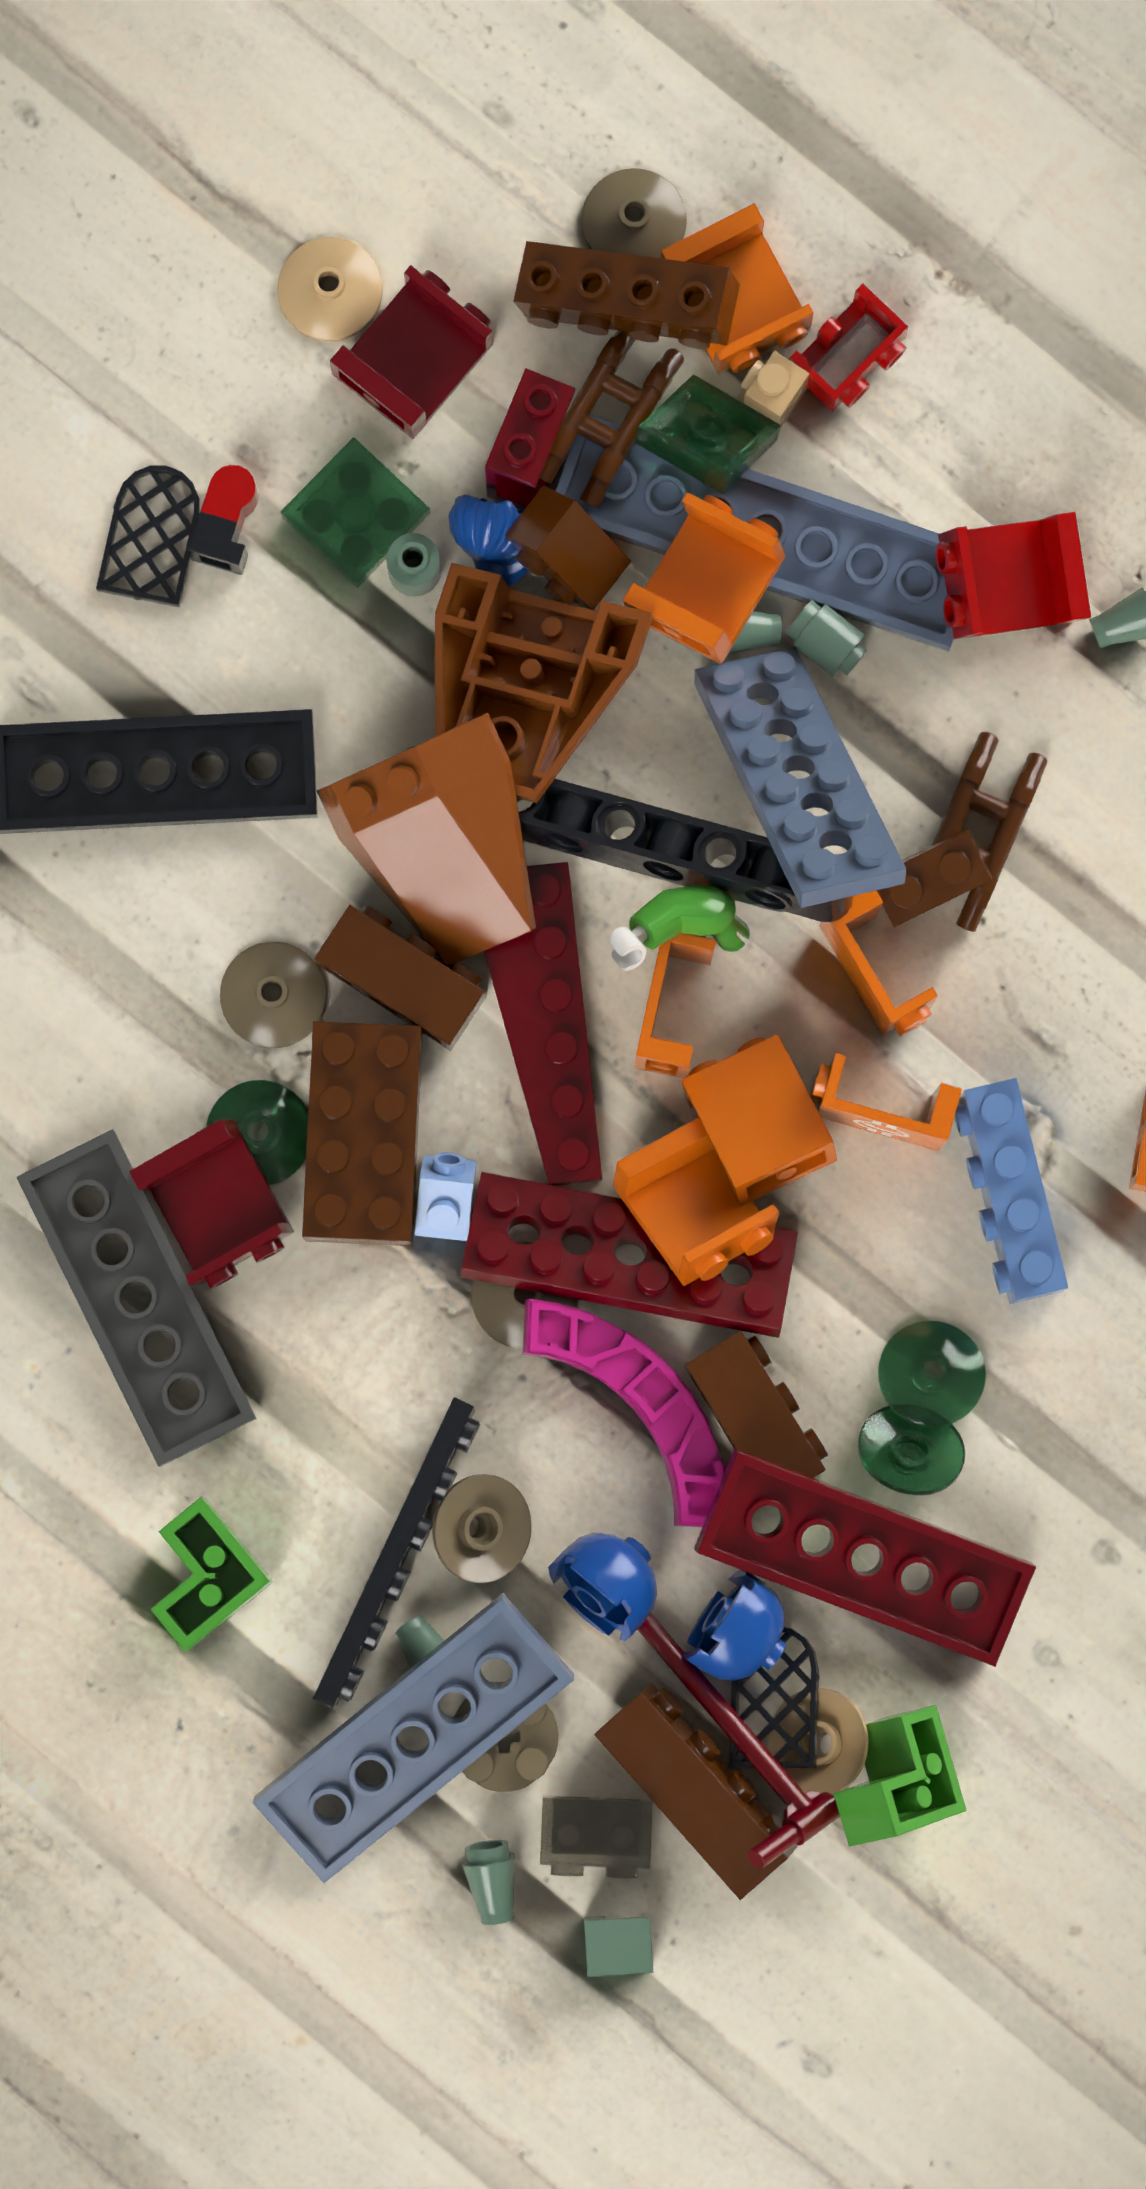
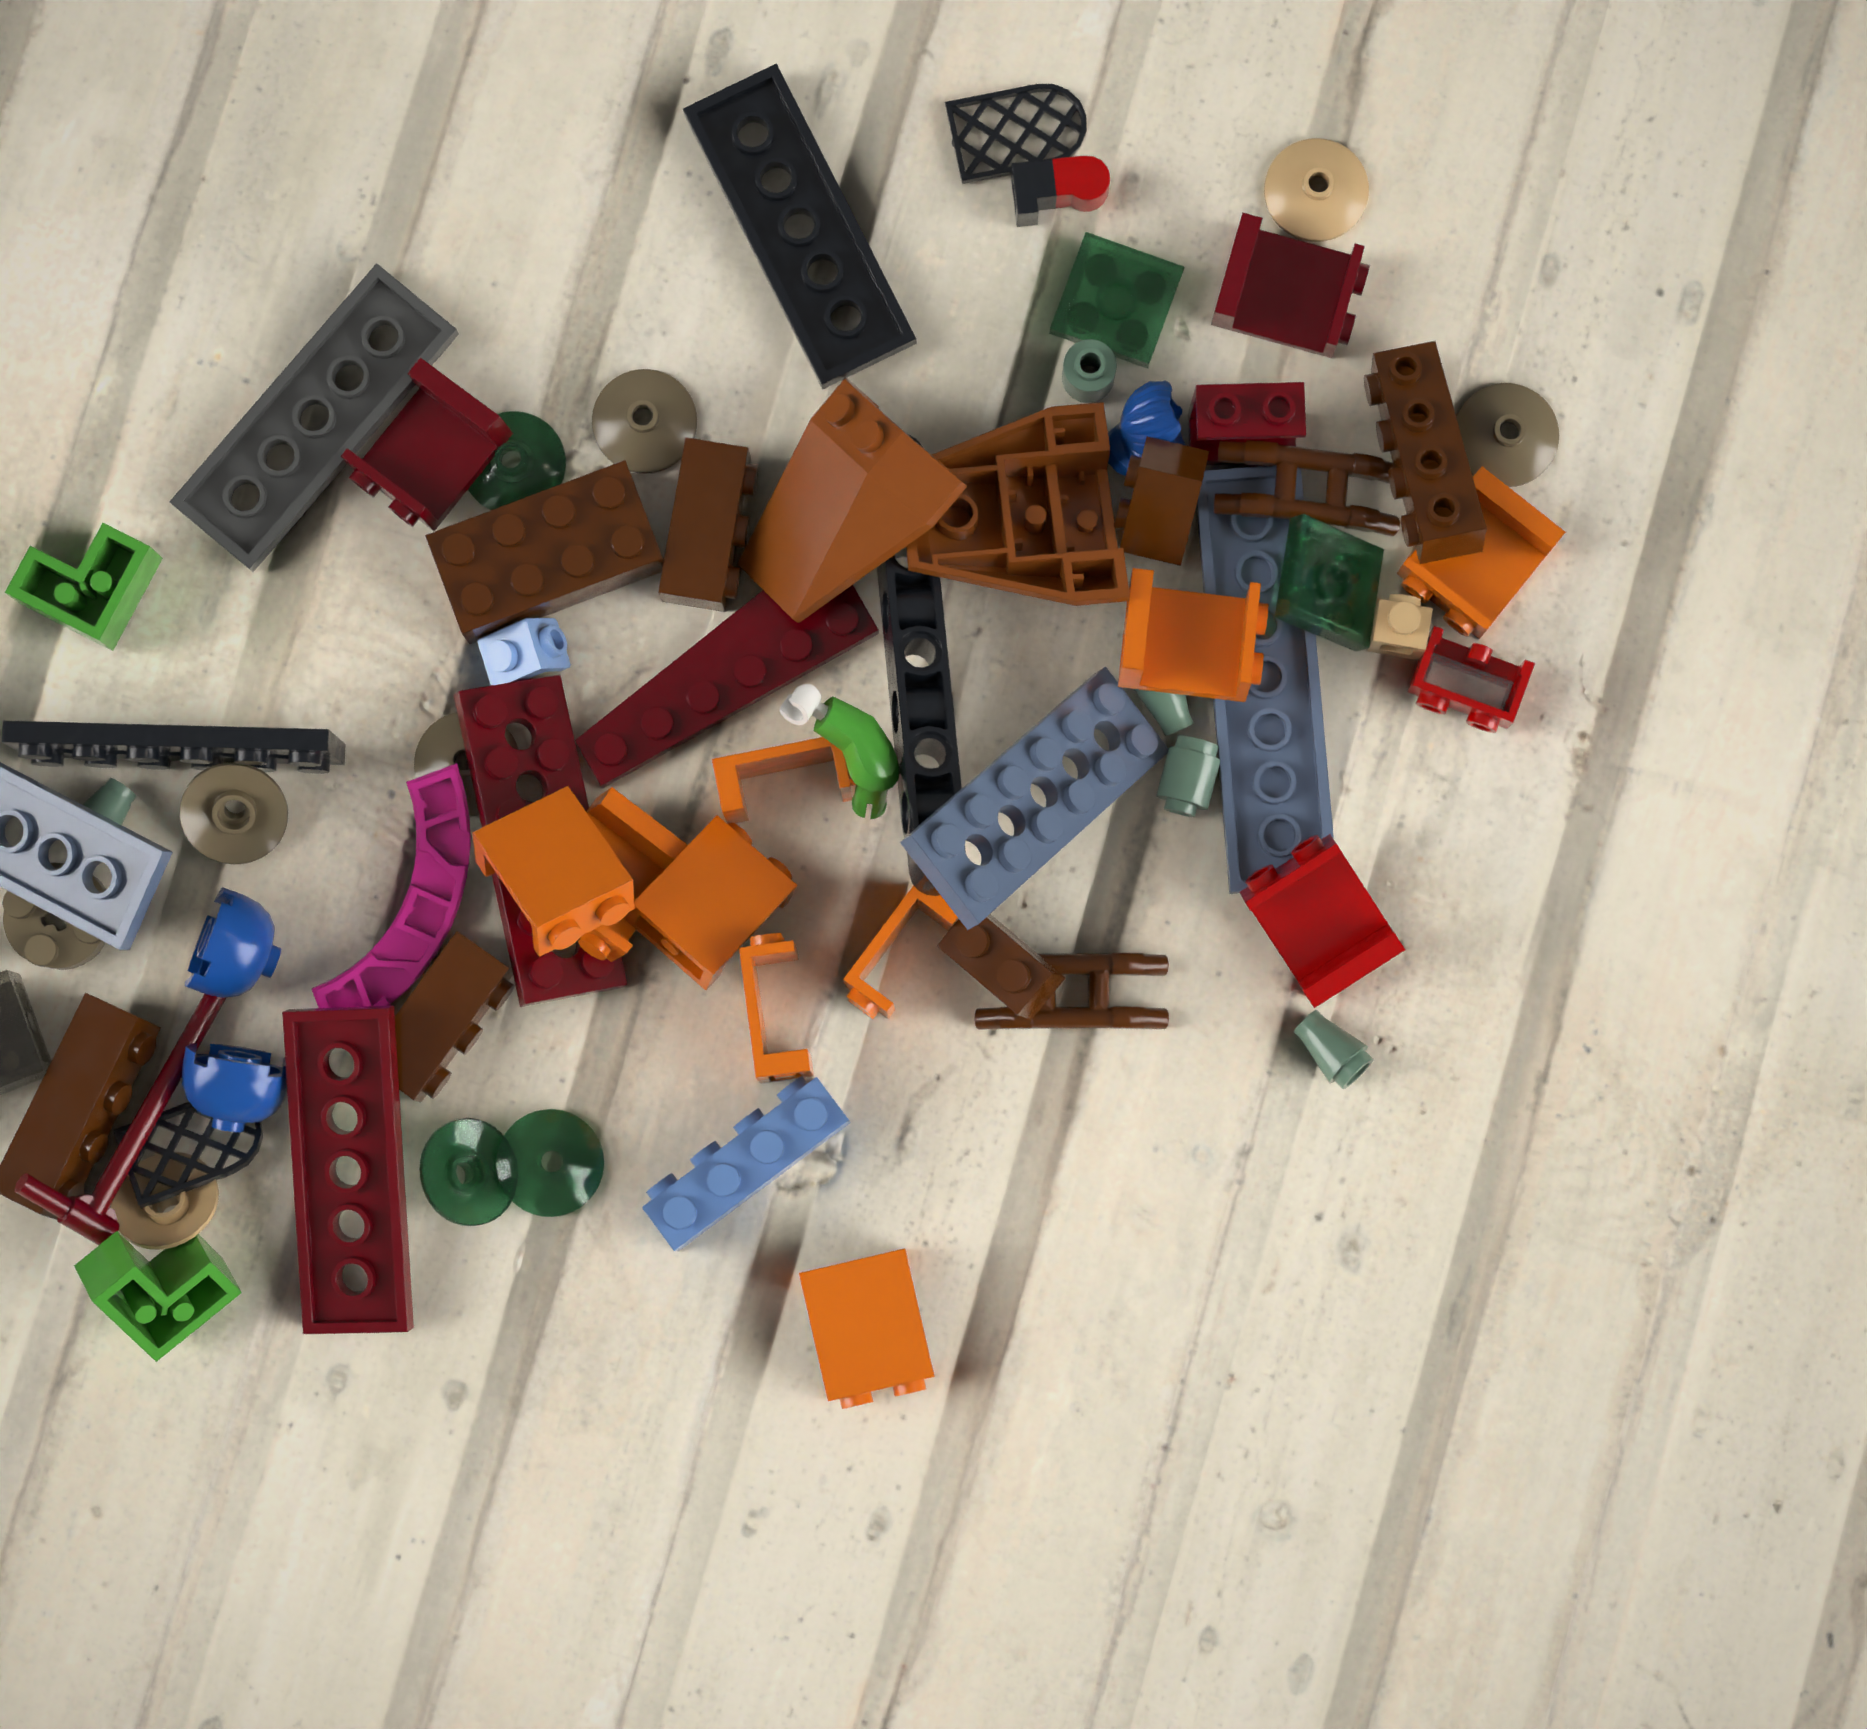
camera: 70 degrees right, 0 degrees up
none -> orange panel [472,786,635,957]

